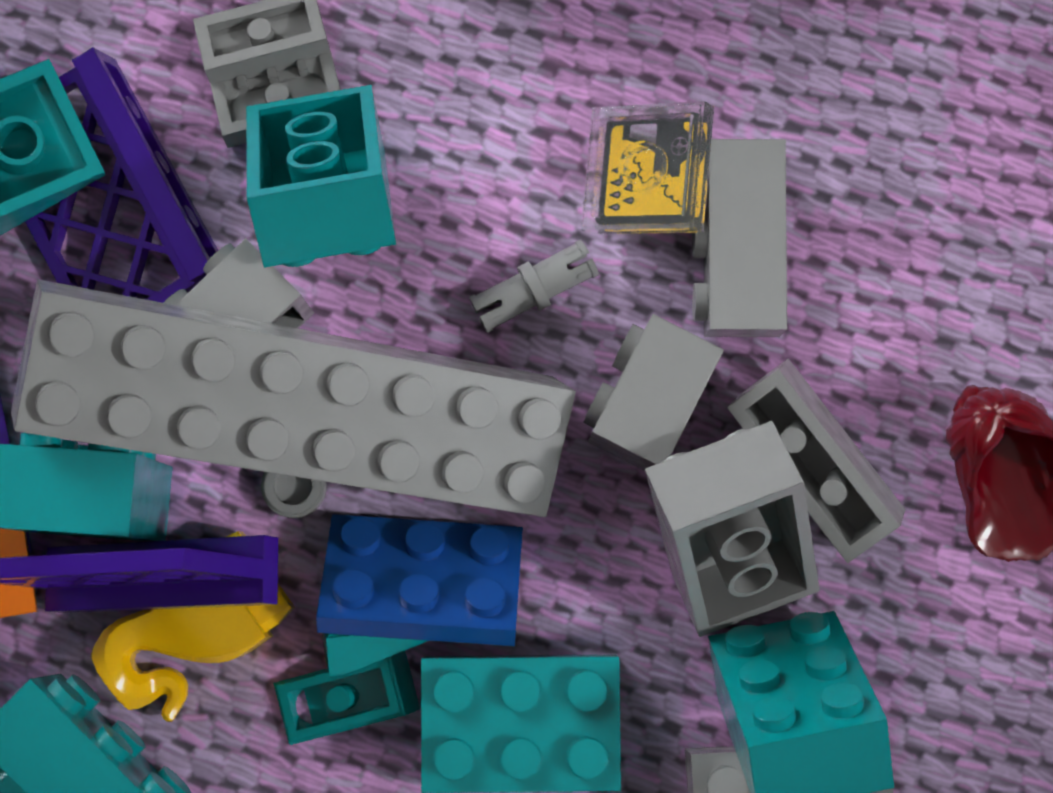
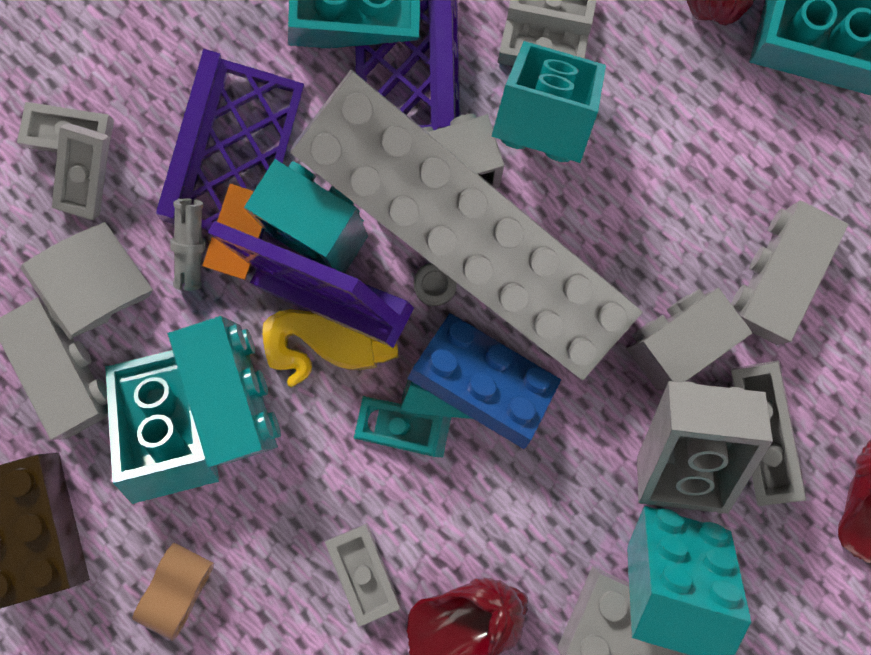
camera: 35 degrees right, 0 degrees up
teal brick [421,654,621,793] -> none
light grey pin [469,239,599,333] -> none
clear tile [581,101,714,234] -> none

